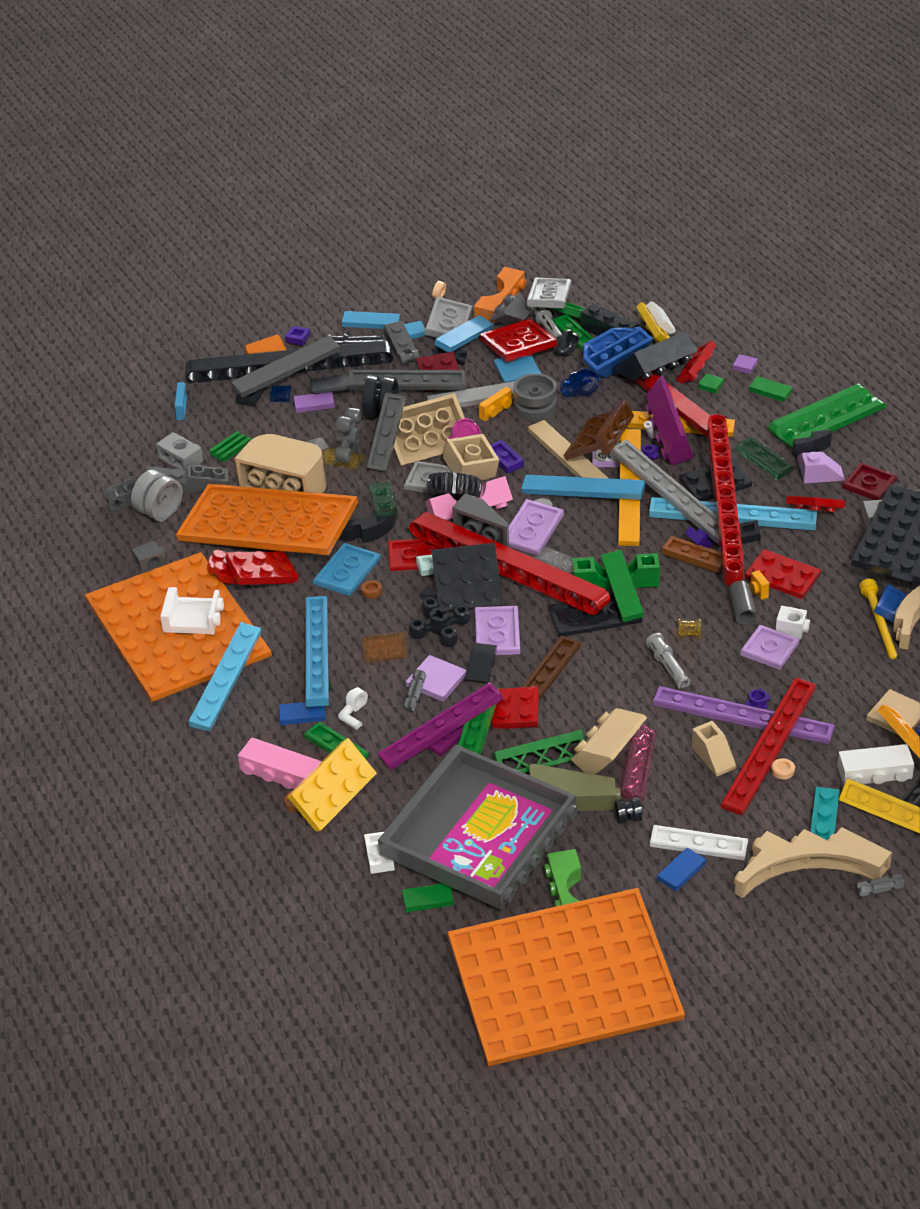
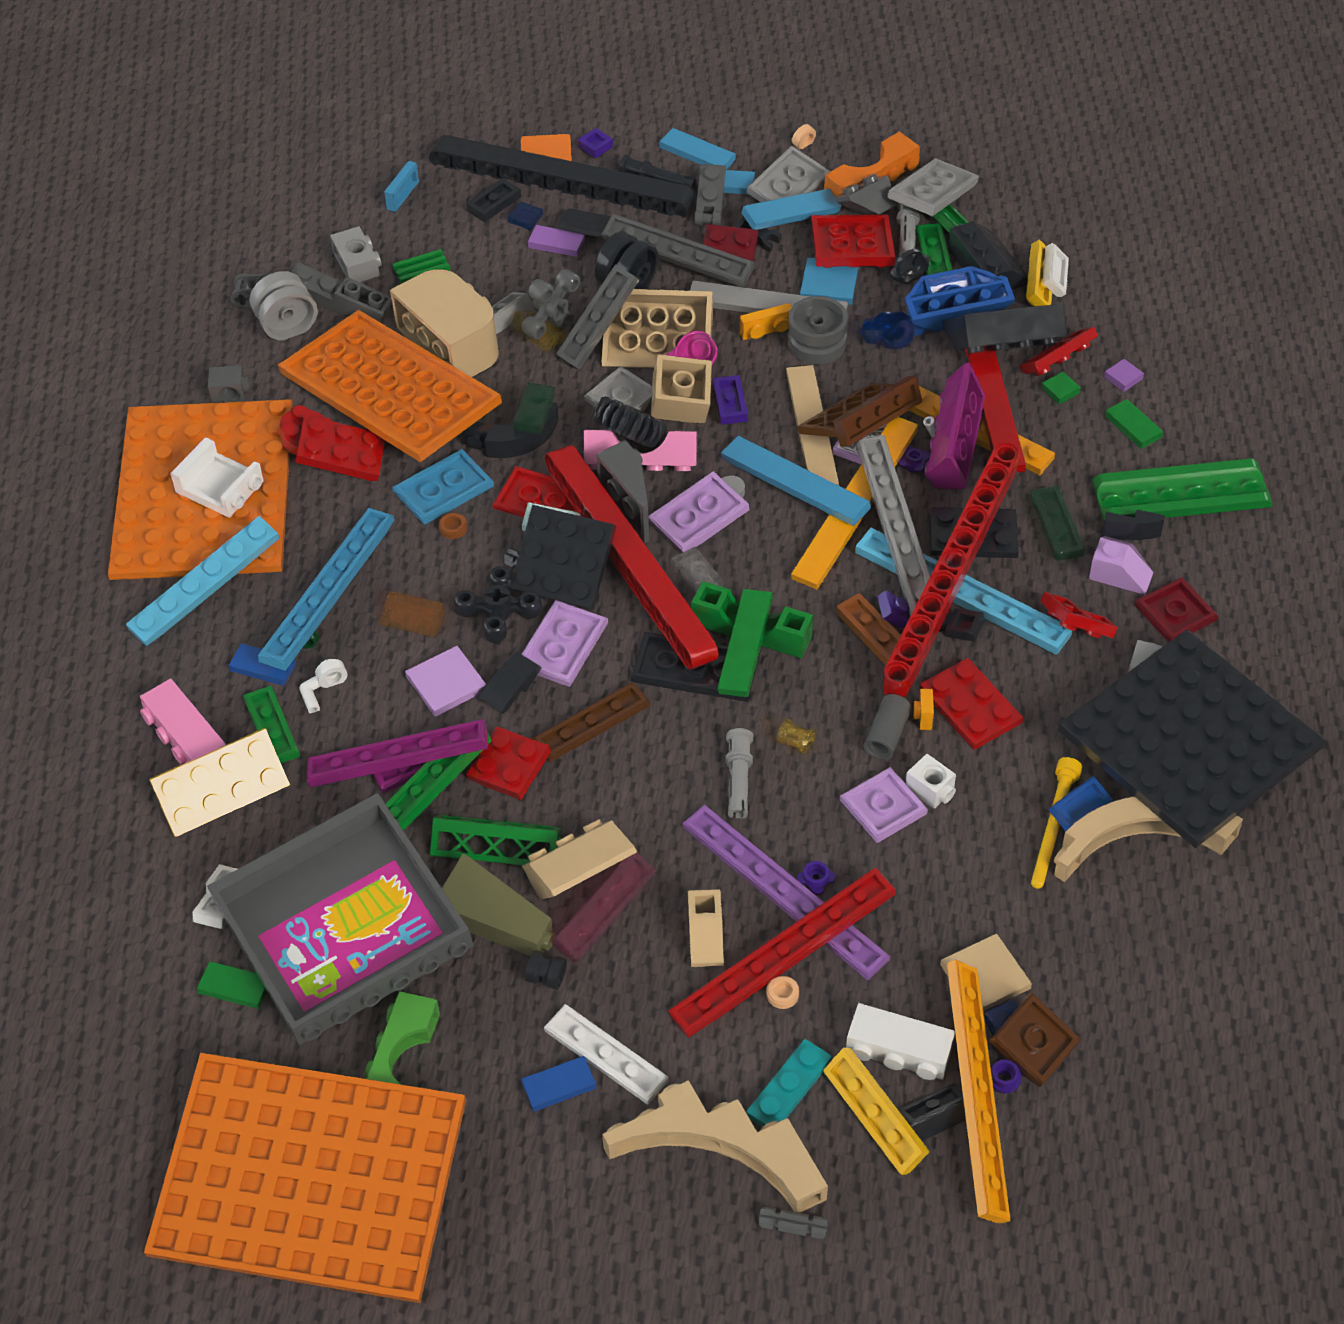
camera: 25 degrees right, 10 degrees up
dark grey tile [231,335,340,398] -> none
dark grey axle [403,669,426,711] -> none

